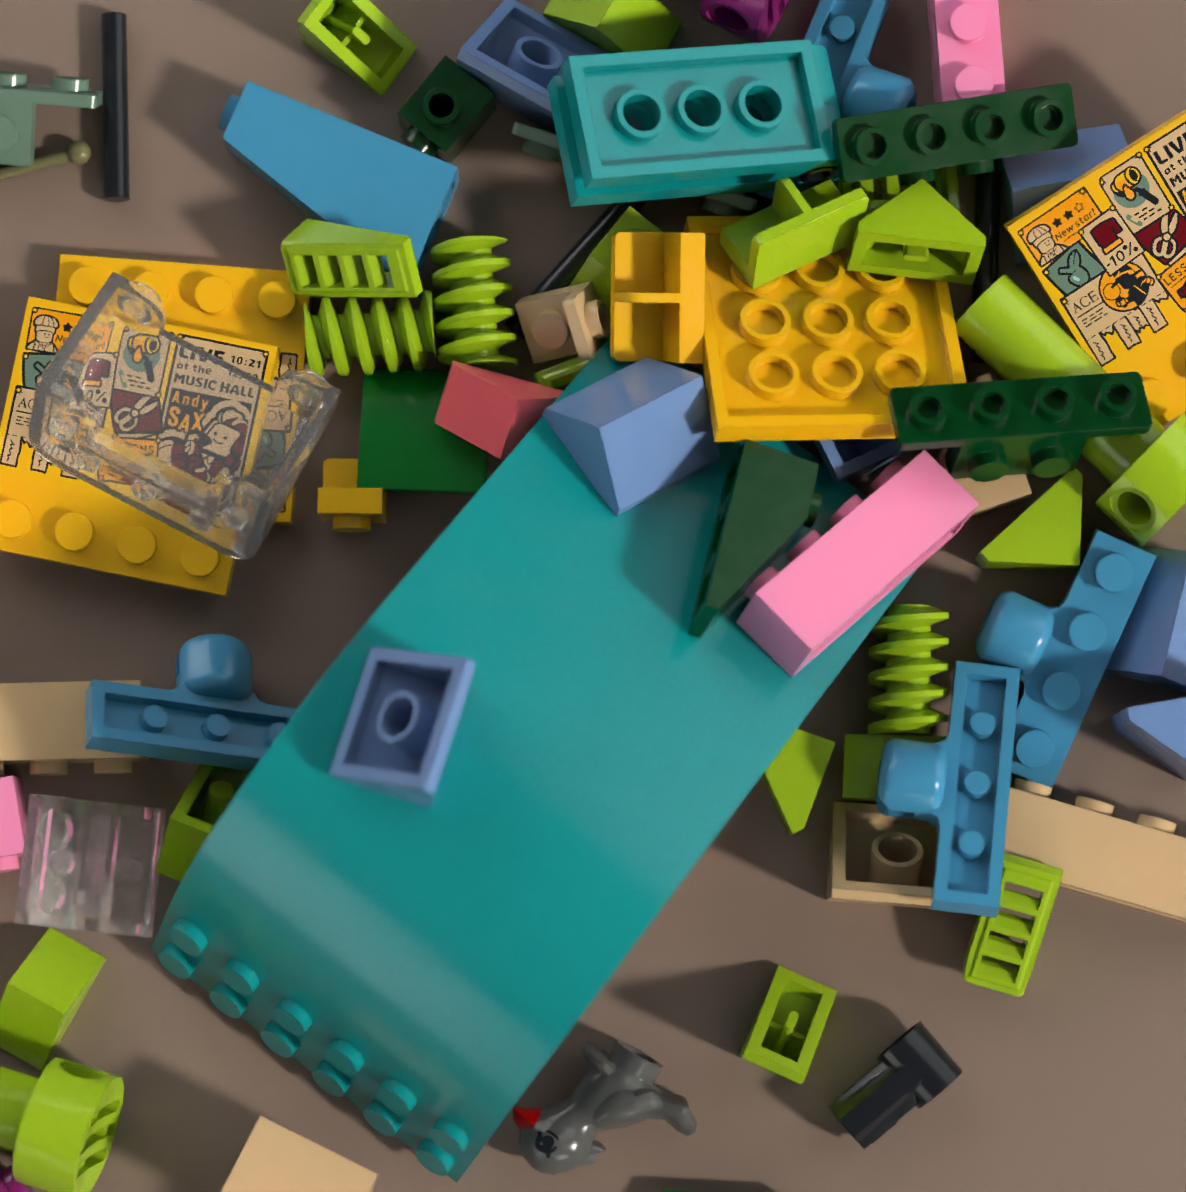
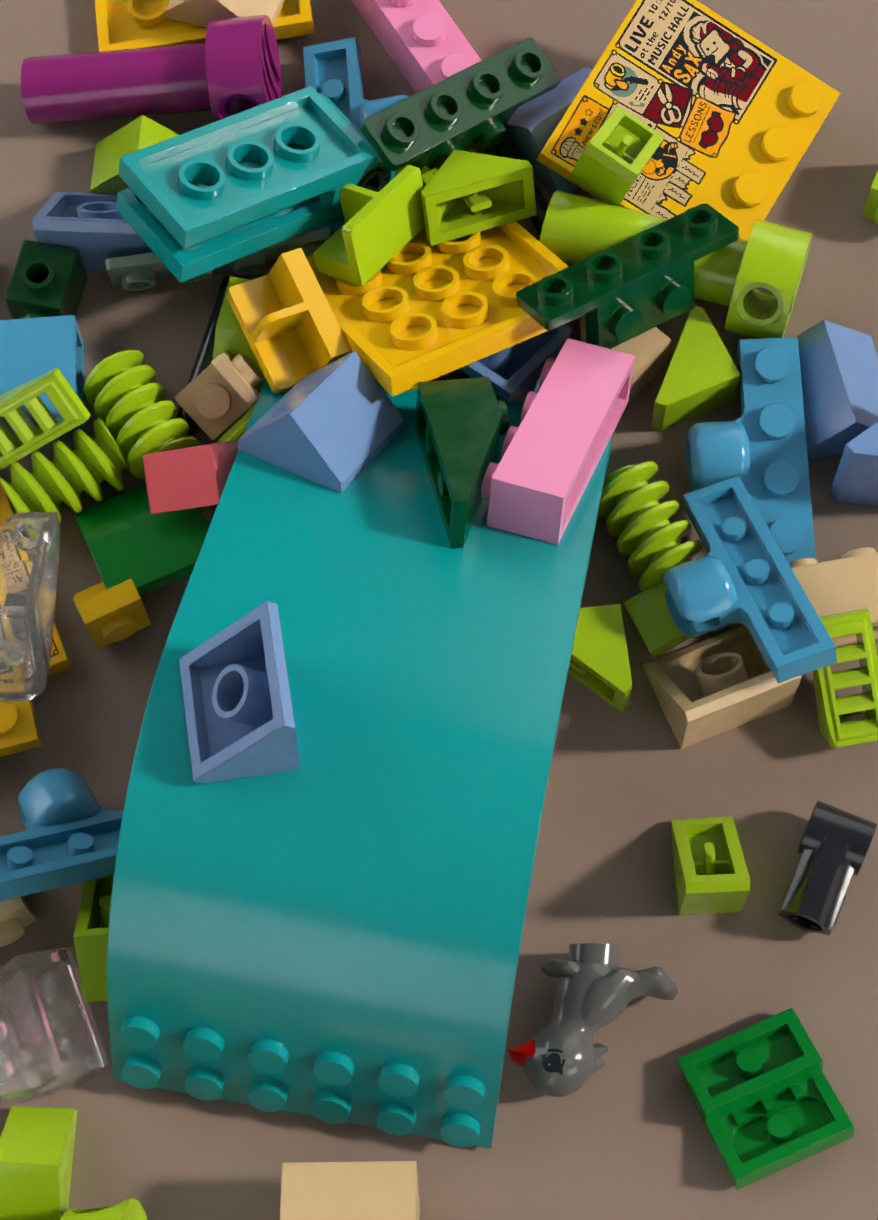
camera: 25 degrees left, 15 degrees down
none -> lime slope [570,105,665,206]

